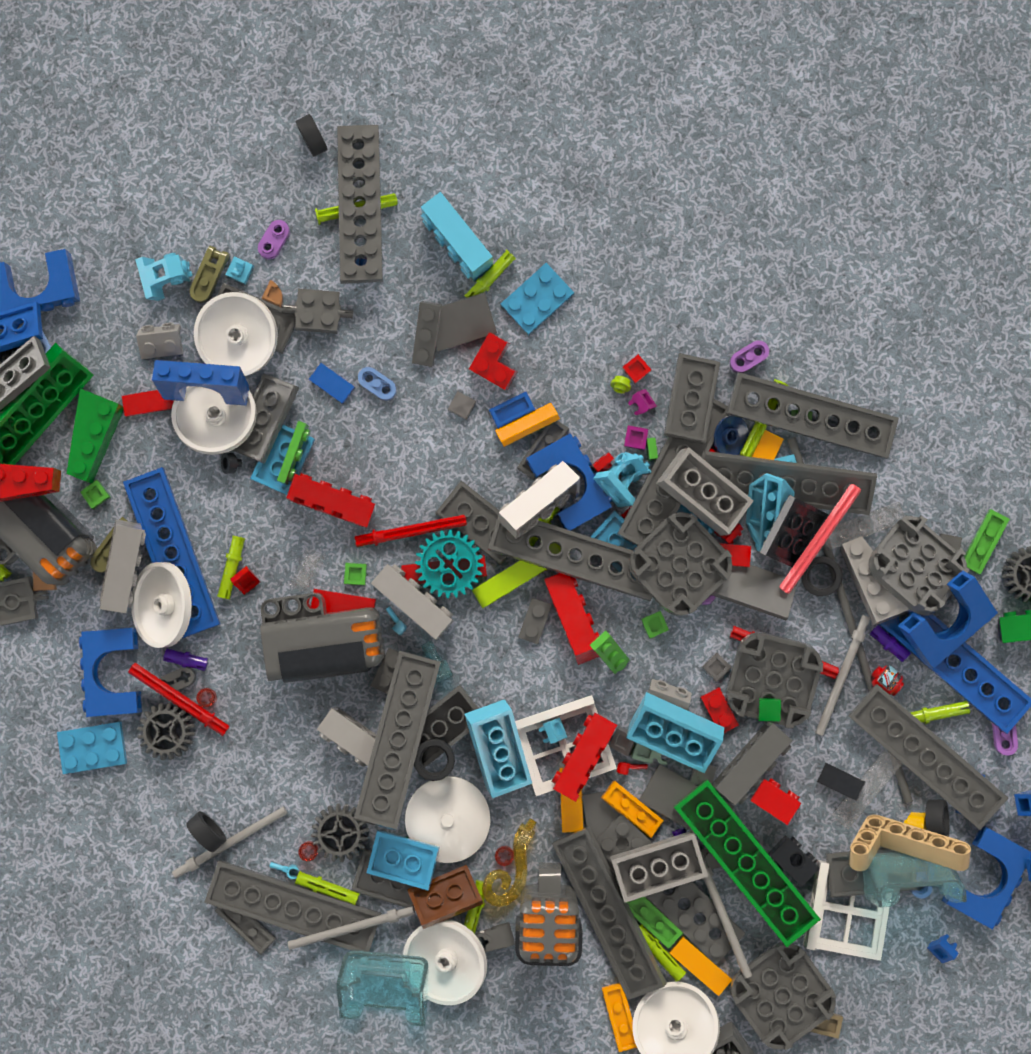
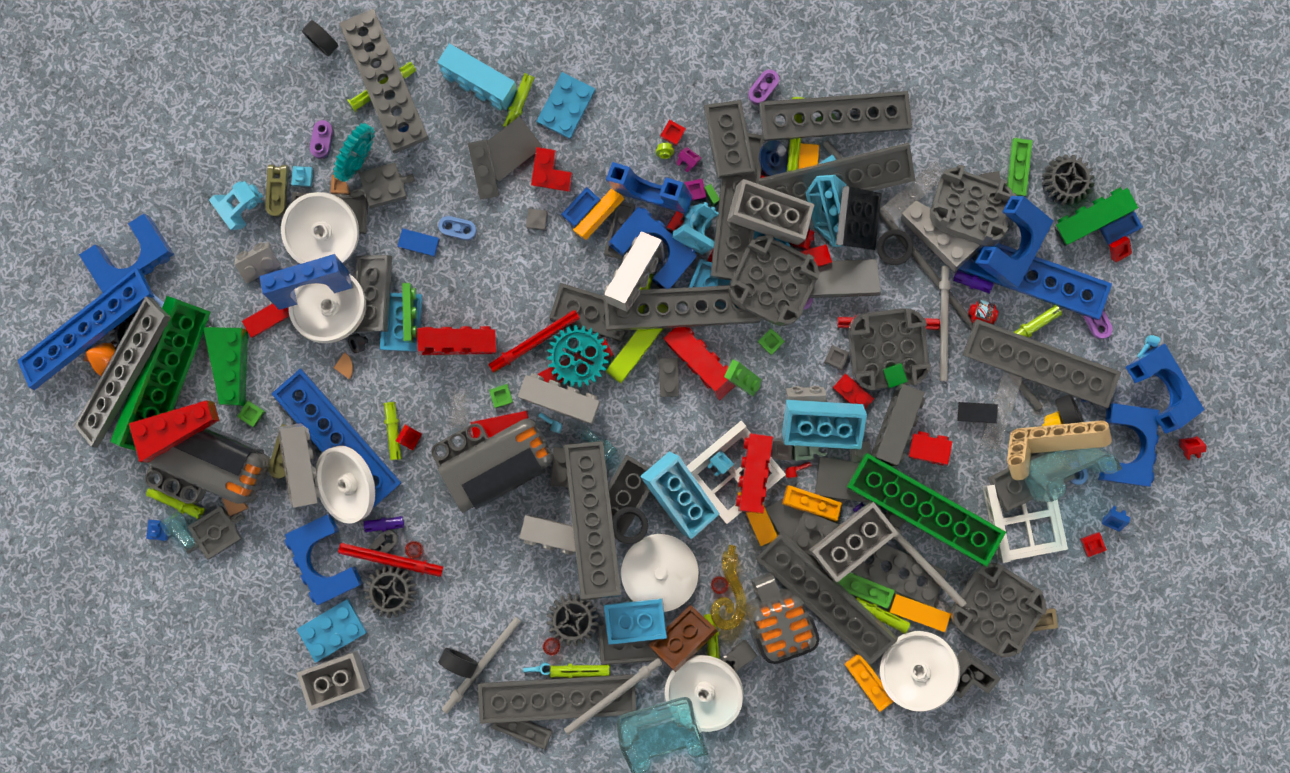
camera: 30 degrees left, 0 degrees up
black brick [768,835,820,887] -> none
coral axle [780,484,861,594] -> none
none -> light grey brick [297,650,370,711]
none -> teal gear [333,123,375,182]
none -> medium nougat tile [333,352,353,379]
none -> blue arch [606,162,693,214]
none -> red tile [1080,532,1107,557]

